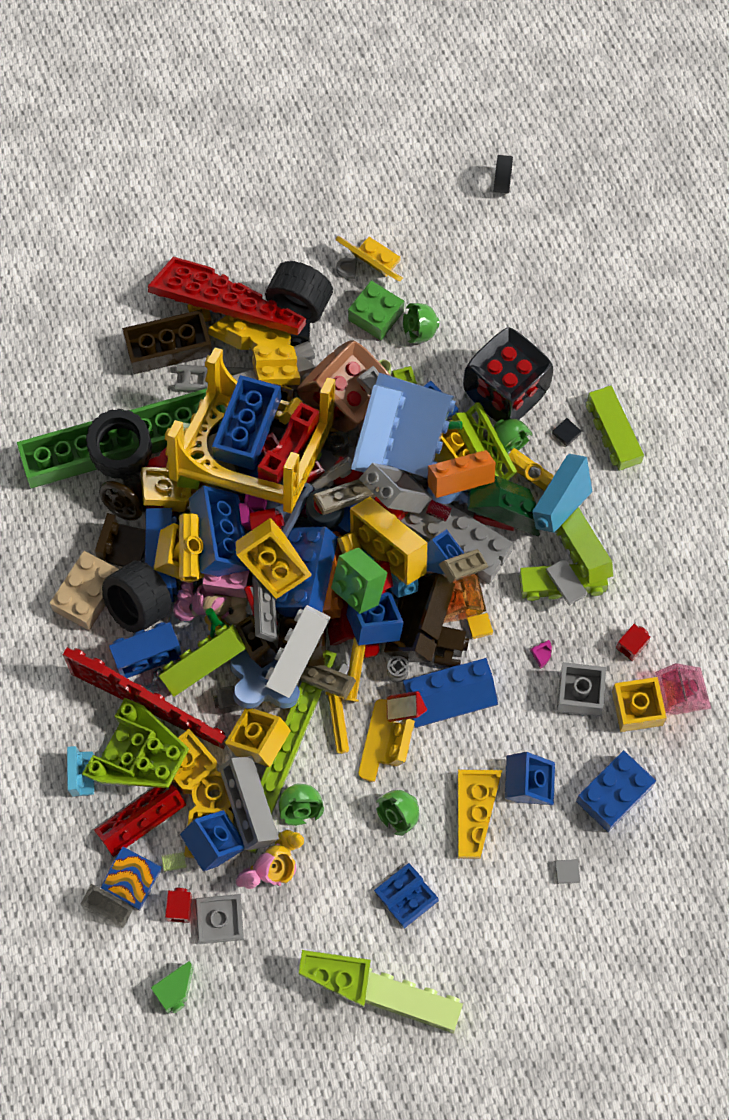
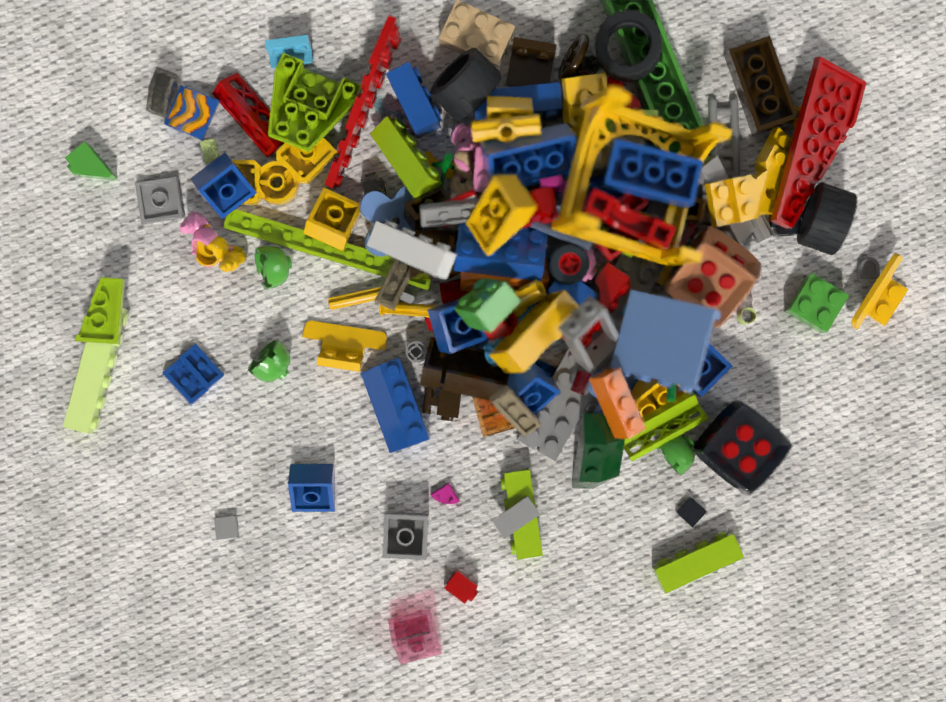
camera: 85 degrees right, 20 degrees up
red brick [165,888,192,923] -> none
light grey brick [219,756,279,850] -> none
yellow tile [279,397,302,425] -> none
light grey plate [312,456,353,489] -> none
dark tan tile [313,479,379,515] -> none
light blue slope [351,385,406,472] -> none
light grey tile [356,366,379,395] -> none
slope [387,691,427,722] -> none
lime tile [392,366,417,384] -> none
bright green cylinder [403,303,439,343] -> none
yellow wing [458,769,502,859] -> none
yellow tile [467,613,493,639] -> none
yellow piece [508,448,554,491] -> none
dark azure slope [533,453,593,533] -> none
lime brick [555,507,613,584] -> none
blue brick [576,750,656,832] -> none
yellow brick [612,677,667,732] -> none

